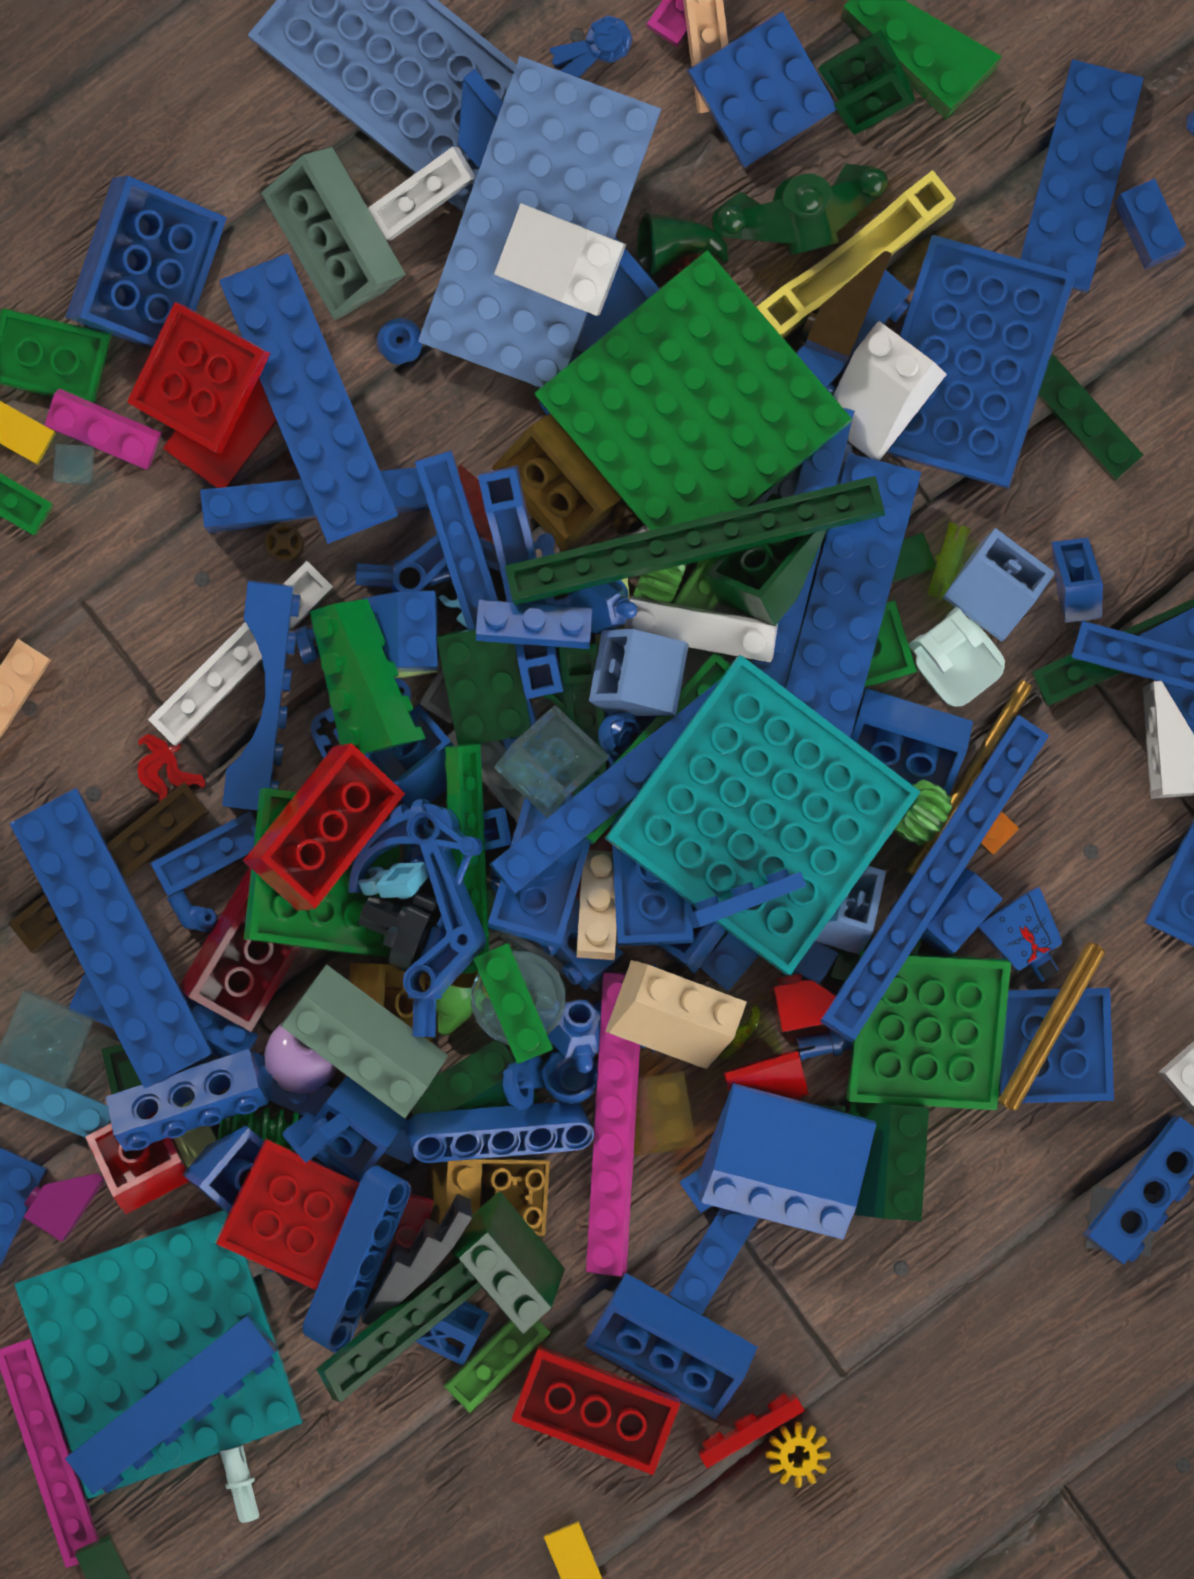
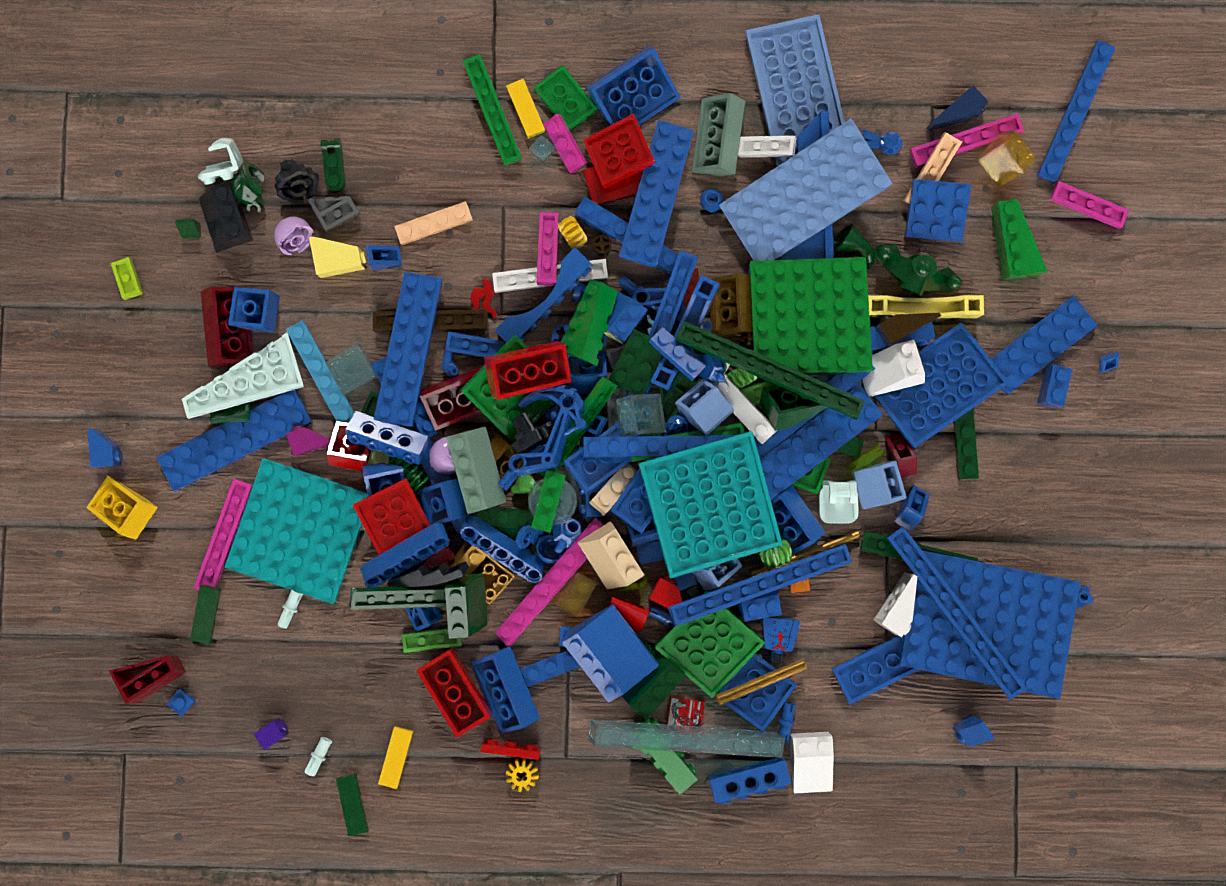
camera: 40 degrees right, 0 degrees up
blue brick [65,1313,278,1495] -> none
blue bracket [282,1113,351,1163] -> none
medium azure plate [358,862,429,899] -> none
white slope [494,203,626,316] -> none
blue plate [687,868,806,928] -> none
dark green slope [818,30,915,135] -> none
none -> dark pink plate [537,212,559,285]
none -> yellow gear [558,216,587,249]
none -> clear light blue brick [588,720,785,758]
none -> wedge [630,717,698,794]
none -> piece [667,697,704,734]
none -> blue pin [777,702,796,743]
none -> dark red slope [885,433,917,478]

